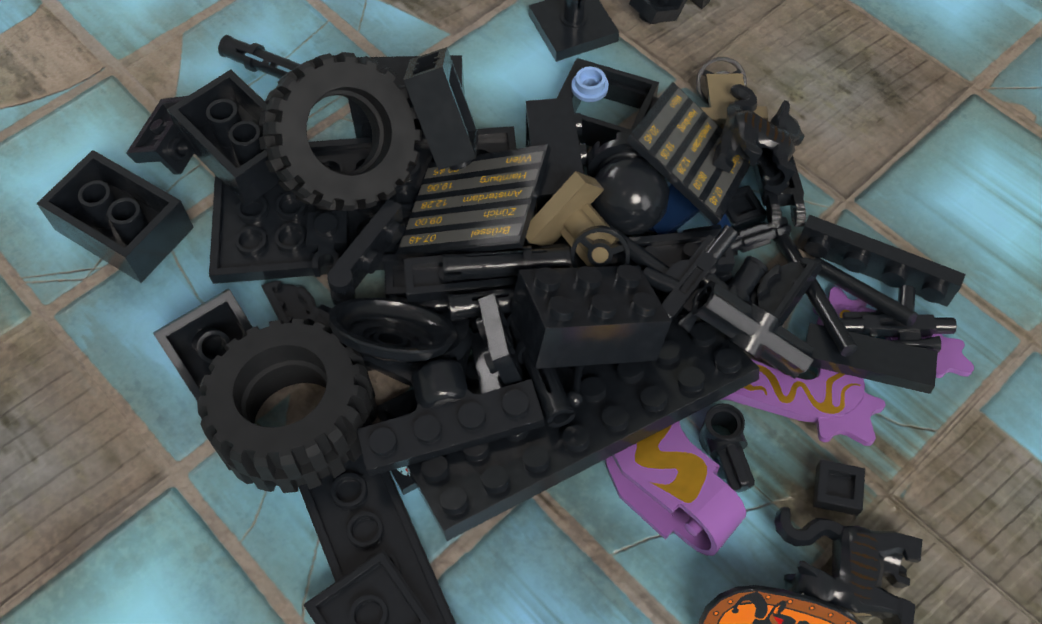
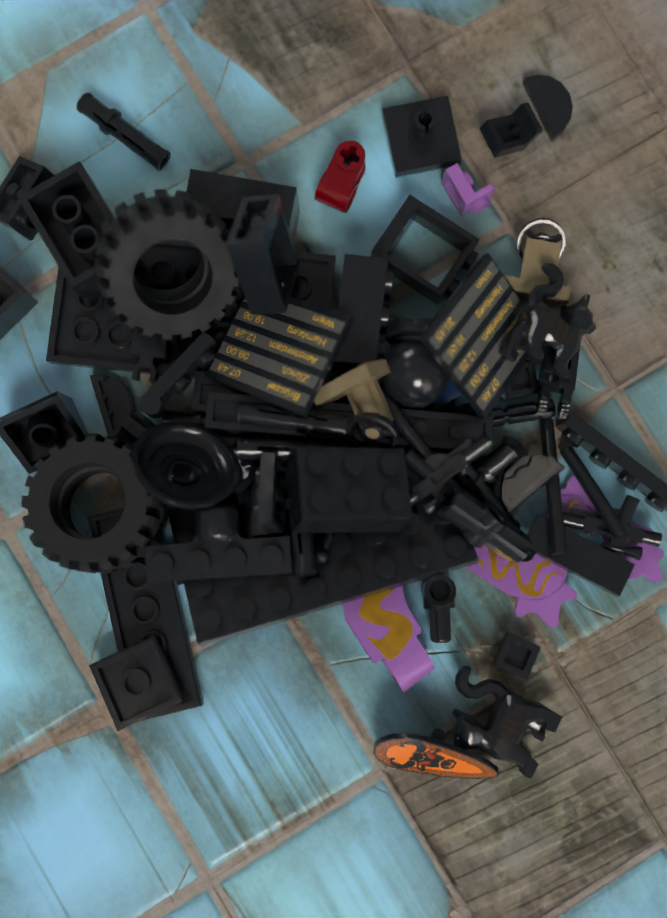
camera: 15 degrees right, 25 degrees up
light blue plate [571,66,609,102] -> none
none -> dark red piece [314,140,366,214]
none -> medium lavender bracket [441,163,496,217]

